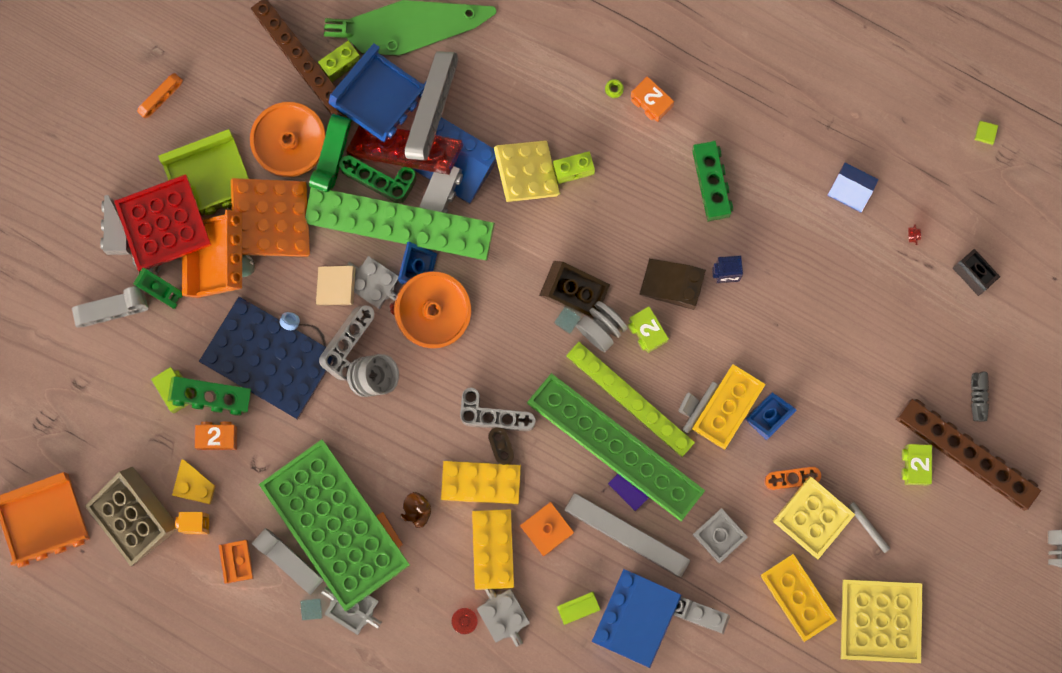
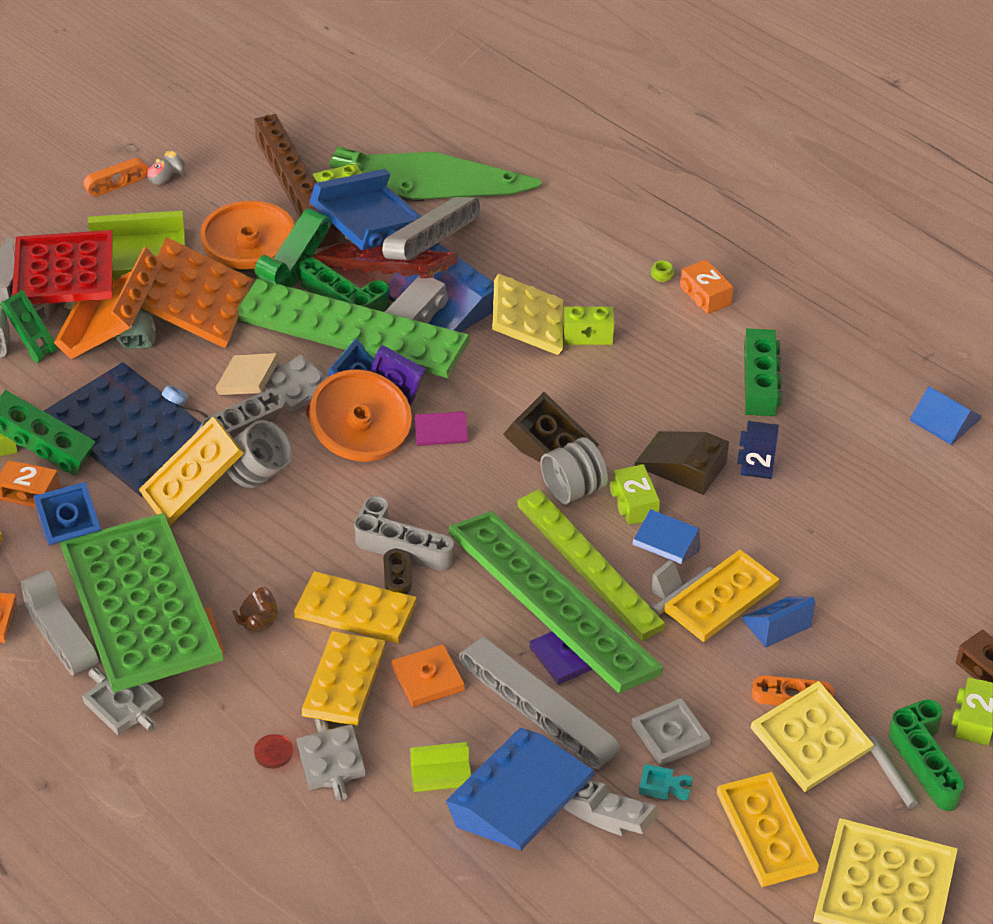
camera: 10 degrees right, 35 degrees down
clear light blue tile [300,599,322,621] -> none
clear light blue tile [554,307,581,334] -> none
none -> blue slope [34,482,101,546]
none -> yellow plate [139,417,244,526]
none -> light grey animal [147,151,185,185]
none -> dark purple plate [370,345,426,406]
none -> magenta slope [415,411,468,446]
none -> blue slope [632,509,700,564]
none -> teal plate [639,764,693,800]
none -> green beam [888,699,964,811]

